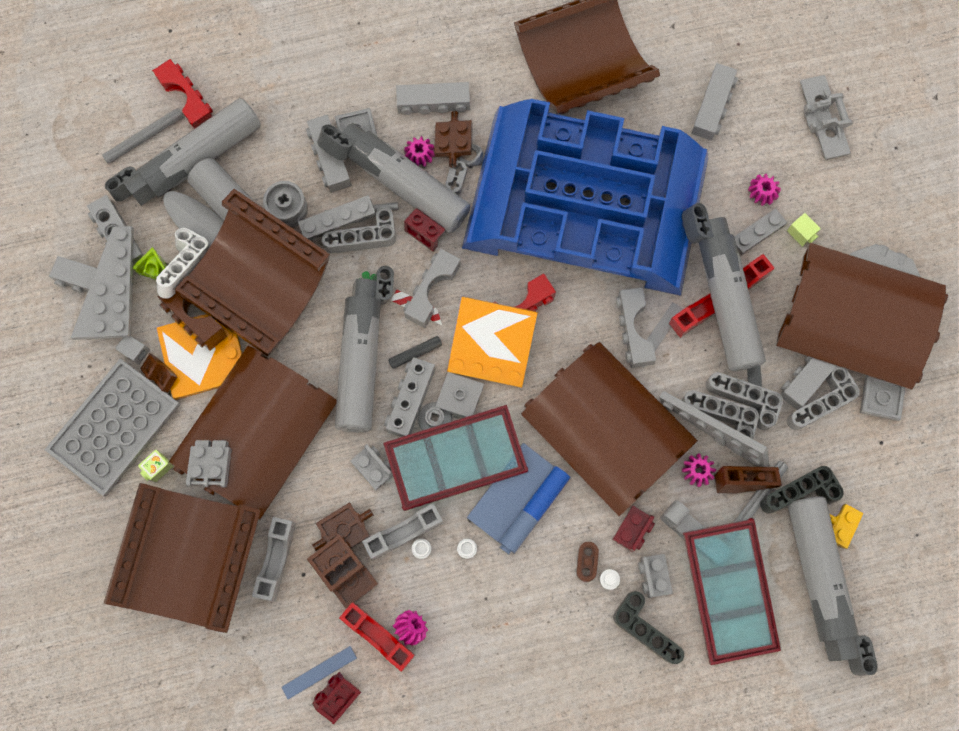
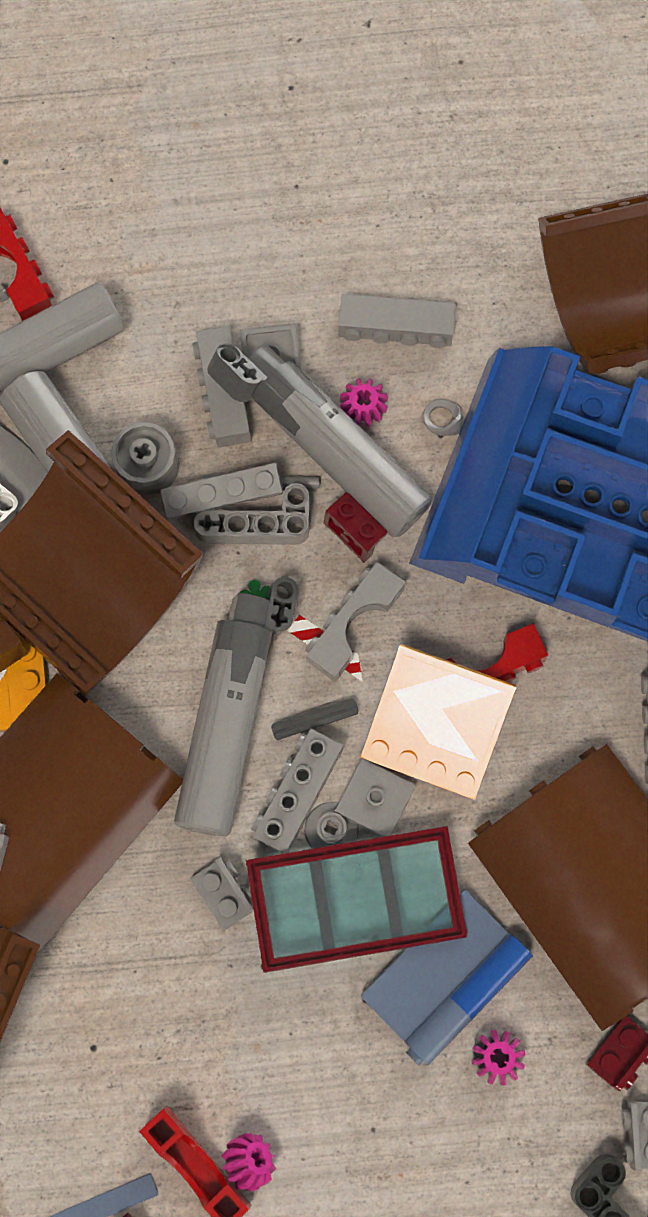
camera: 10 degrees right, 0 degrees up
light grey arch [252,517,296,602] -> none
reddish brown bracket [307,534,378,609] -> none
reddish brown plate [312,502,374,551] -> none
light grey arch [362,503,443,560] -> none
white plate [412,539,431,559] -> none
reddish brown plate [434,111,473,168] -> none
light grey beam [445,160,467,195] -> none
white plate [457,539,477,559] -> none
reddish brown plate [576,542,599,582] -> none
white plate [600,569,620,590] -> none
none -> dark pink gear [471,1030,526,1086]

